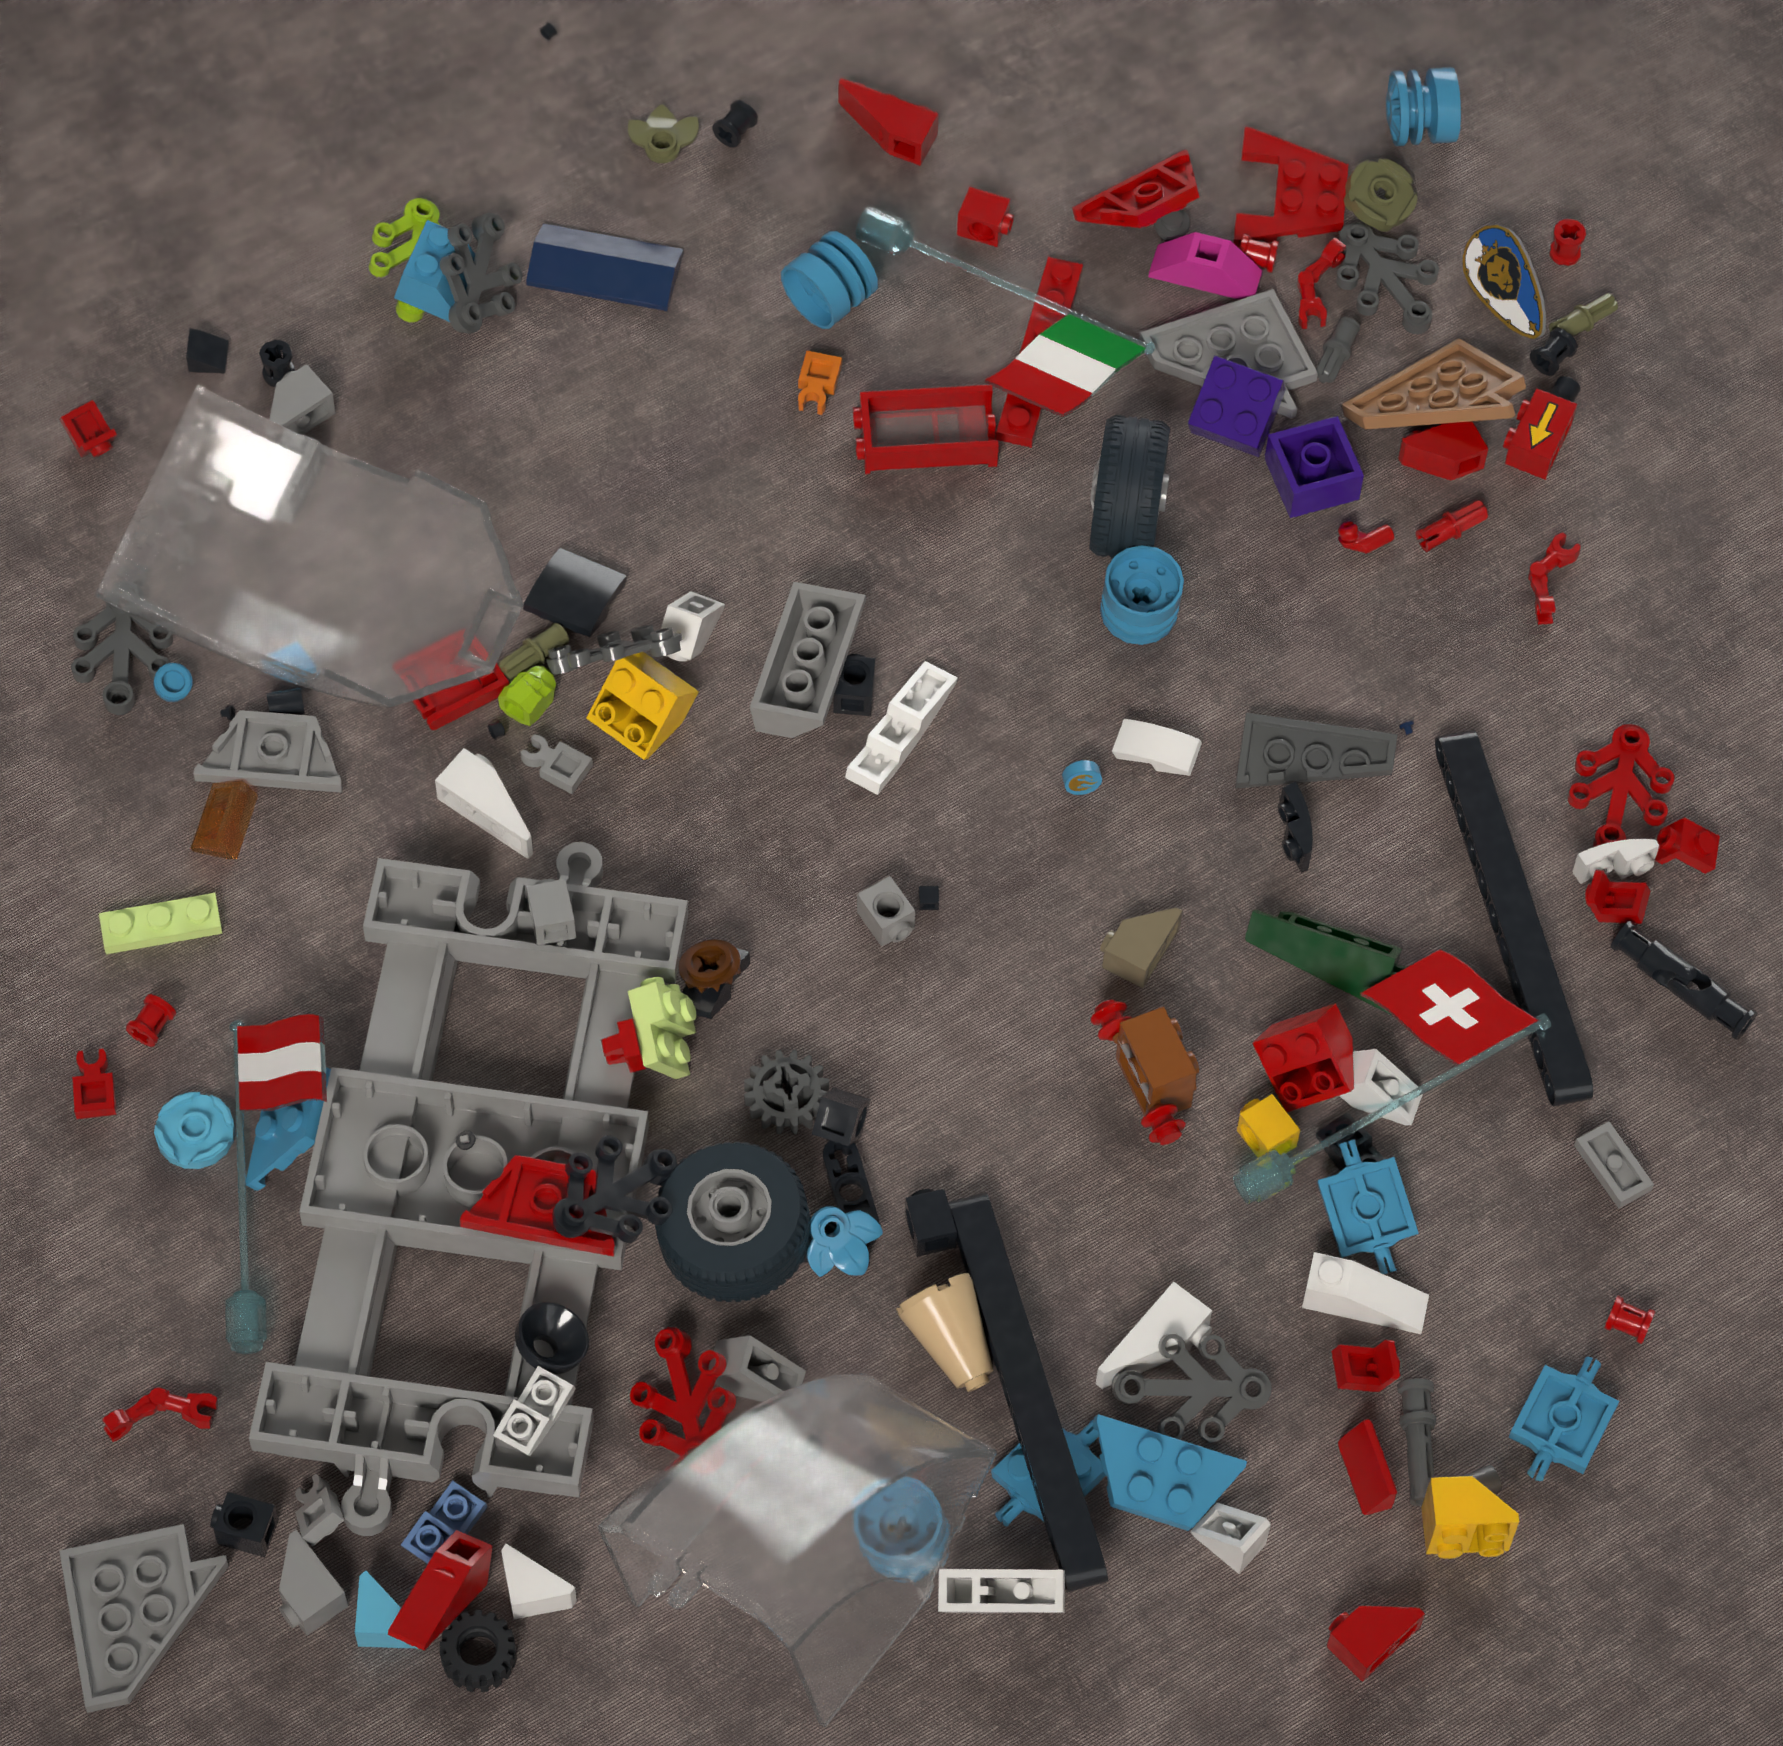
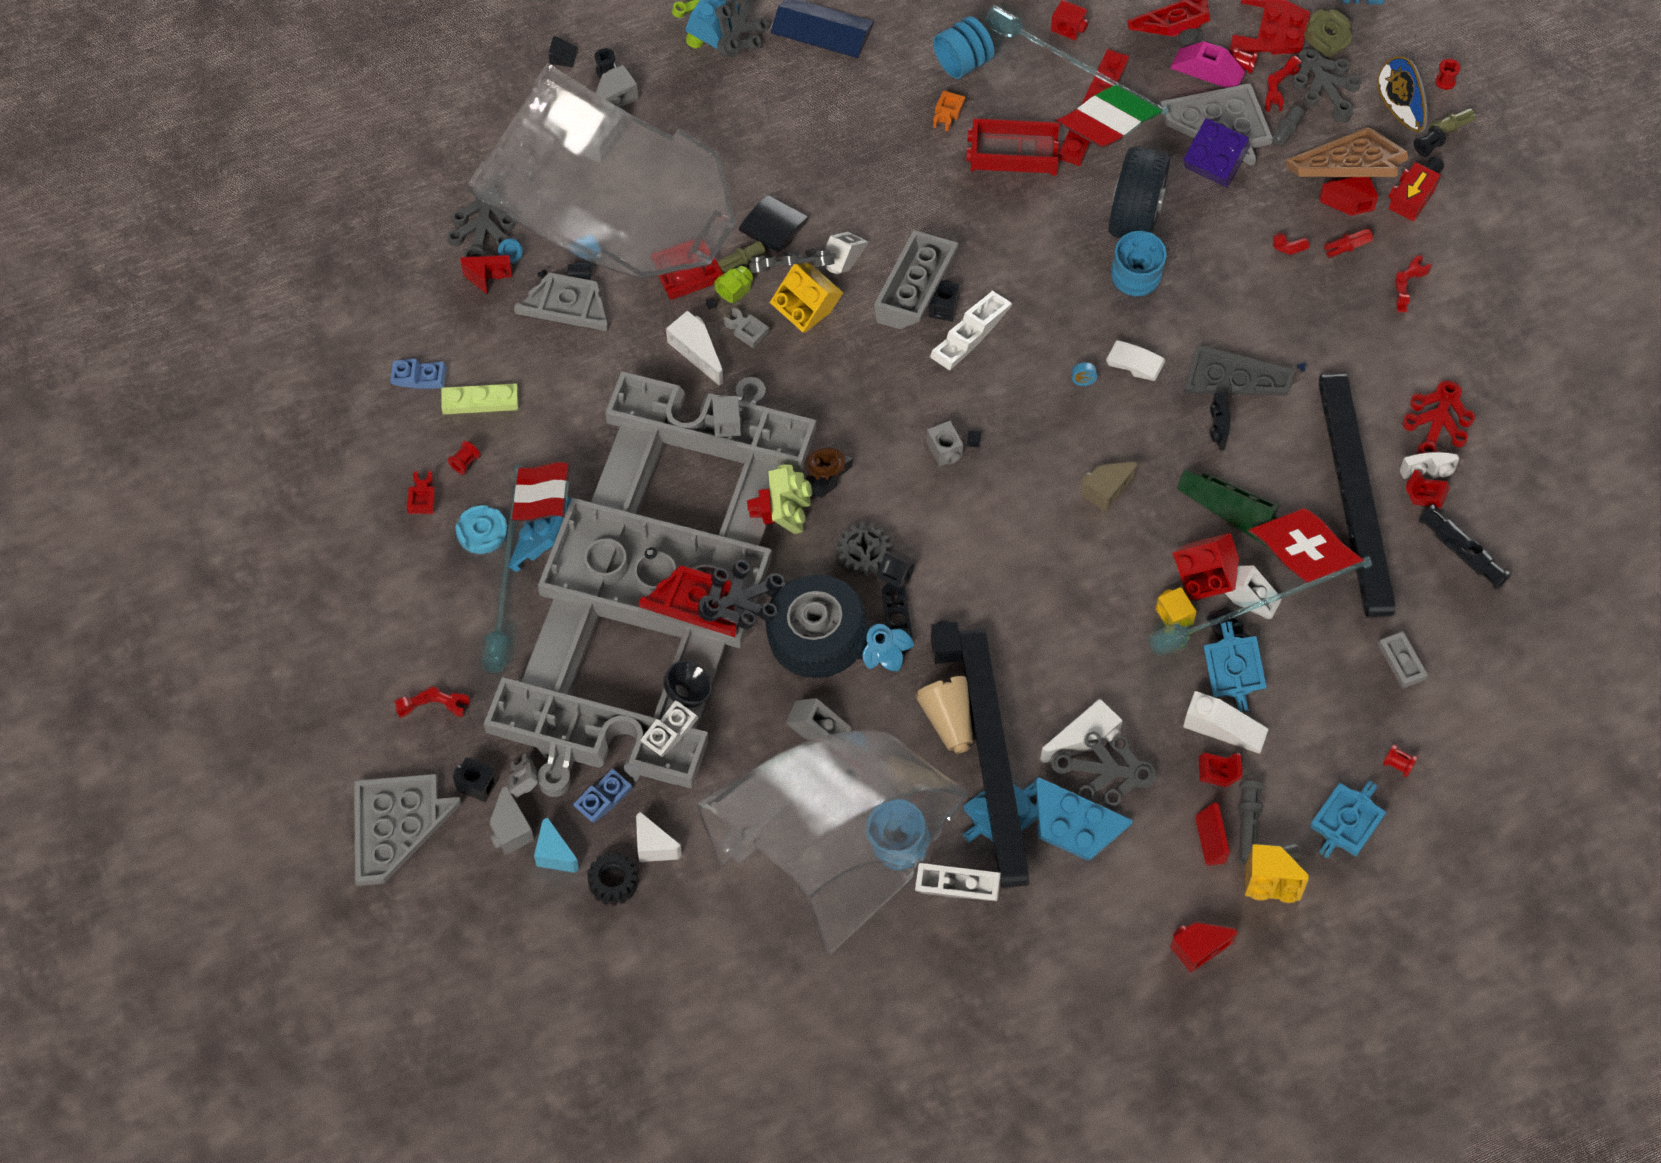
camera: 10 degrees right, 0 degrees up
red bracket [59,400,118,458] -> none
clear orange slope [190,780,258,859] -> none
red slope [388,1530,493,1651] -> none
red plant [630,1327,736,1476] -> none
dark orange brick [1090,1000,1199,1145] -> none
white slope [1190,1503,1271,1574] -> none
dark purple brick [1264,416,1364,518] -> none
red bracket [1655,817,1720,874] -> none
none -> medium blue slope [390,359,447,389]
none -> red slope [460,255,512,294]

